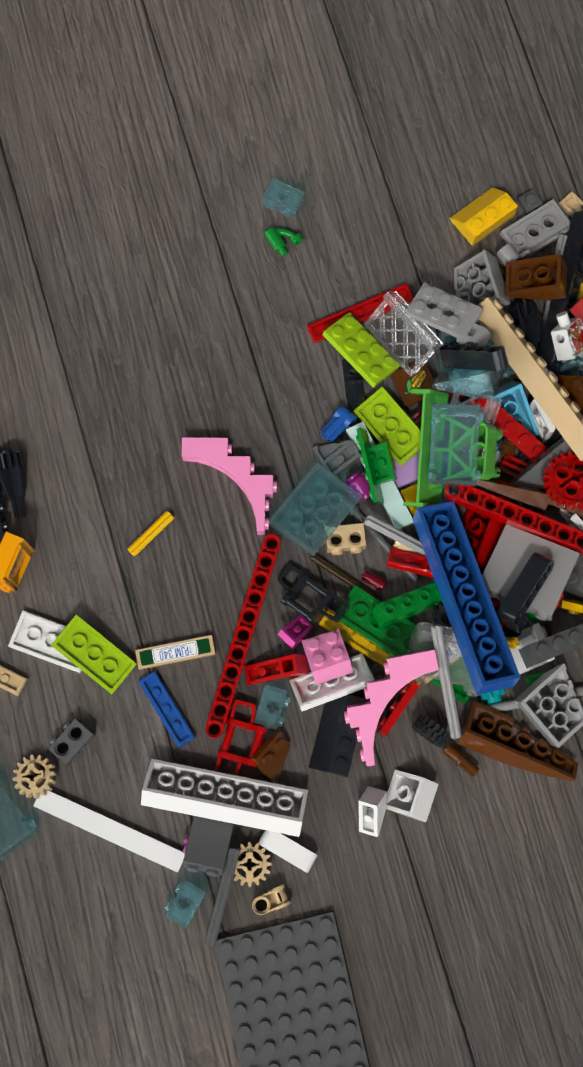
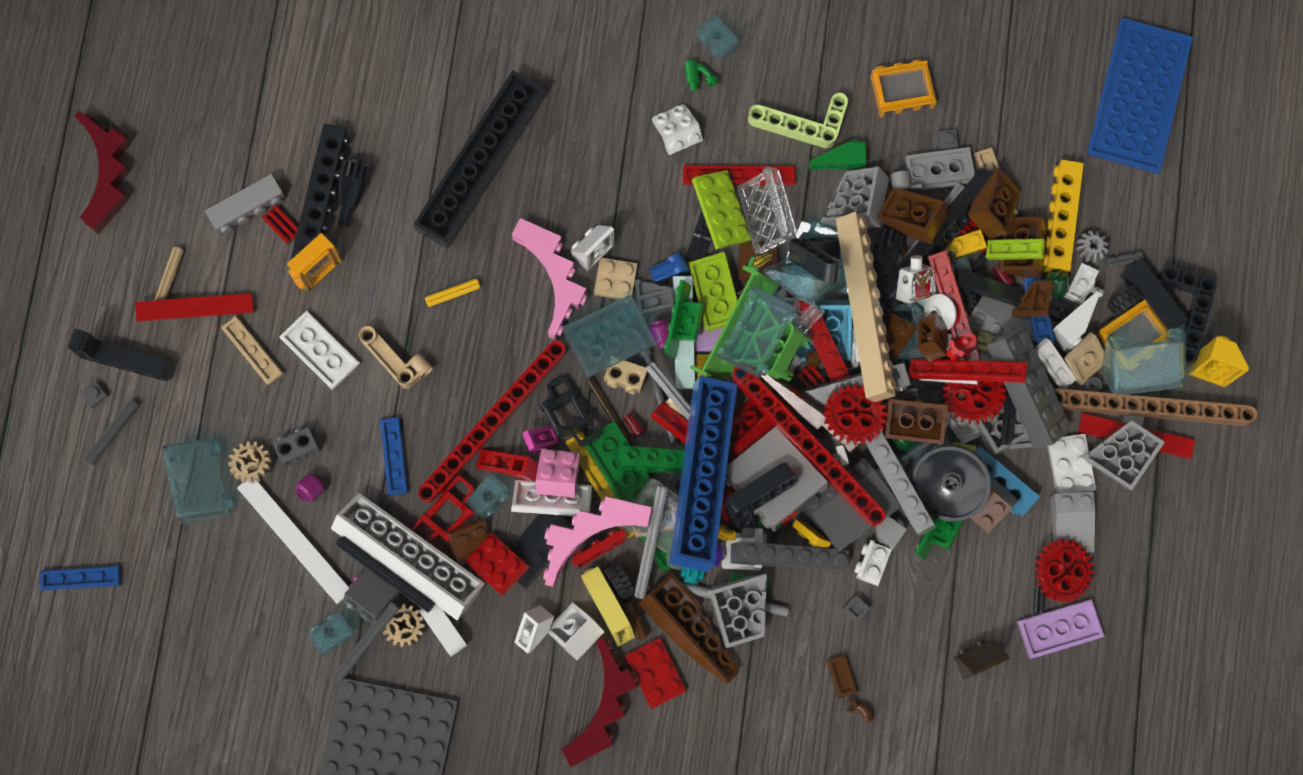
camera: 20 degrees right, 0 degrees up
lime plate [51,615,137,695] -> none
tile [135,635,216,670] -> none
tan piece [252,884,292,915] -> none
light grey hinge [406,283,491,345] -> none
yellow slope [450,187,518,246] -> none
none -> magenta head [295,474,325,502]
none -> black axle [336,537,435,613]
none -> tan piece [359,326,433,389]
none -> black brick [413,70,546,249]
none -> red plate [465,533,529,597]
none -> dark red arch [561,637,639,768]
none -> white slope [571,225,614,271]
none -> light yellow slope [581,567,635,647]
none -> tan plate [594,258,637,301]
none -> red plate [625,638,686,709]
none -> white bracket [652,104,703,155]
none -> yellowish green beam [748,93,848,149]
none -> green slope [808,140,866,170]
none -> window [871,60,937,118]

